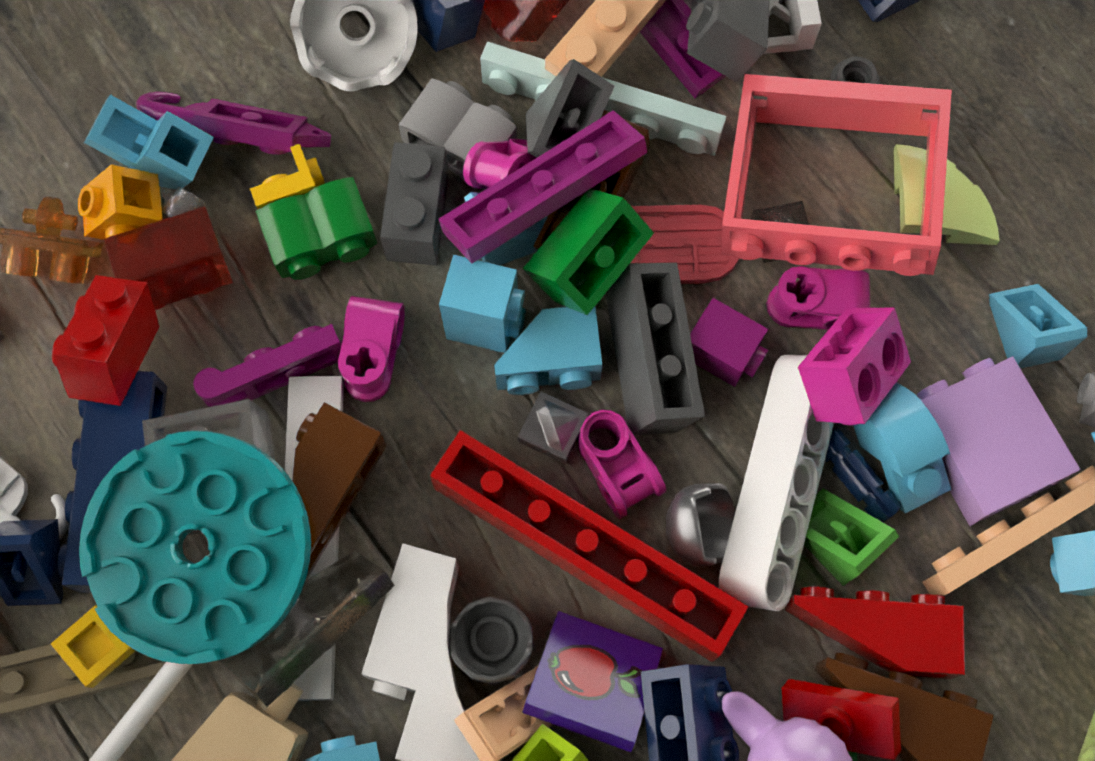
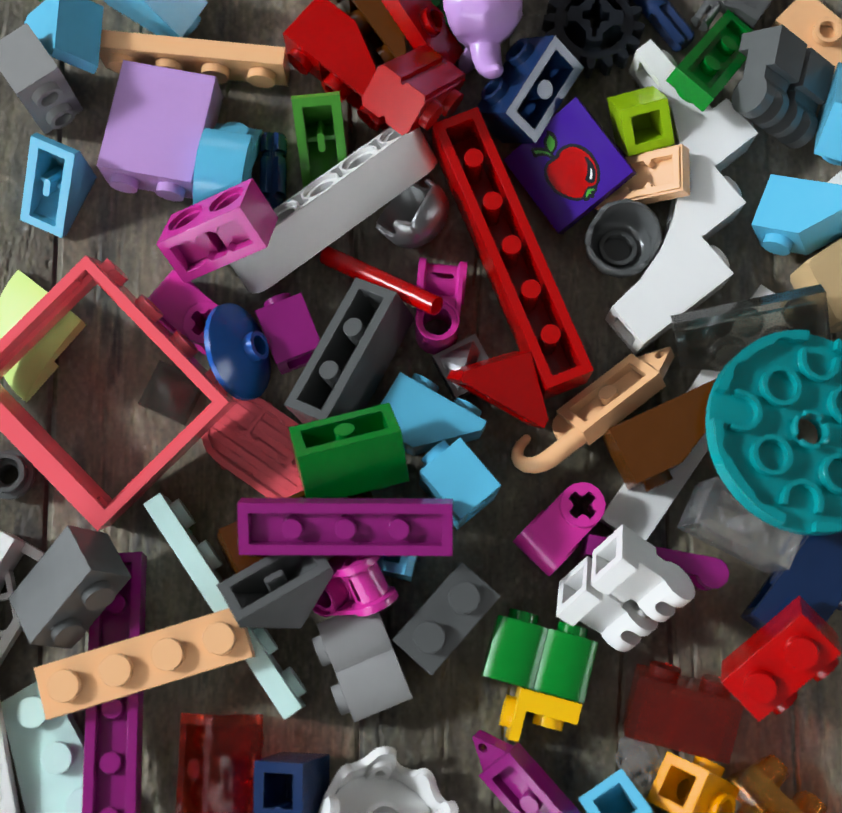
camera: 145 degrees left, 5 degrees up
none -> blue dish [204,303,271,401]
none -> red bar [320,246,443,316]
none -> red brick [361,44,466,136]
none -> red slope [446,351,549,428]
none -> light nougat plate [511,346,675,474]
none -> white legs [556,524,695,652]

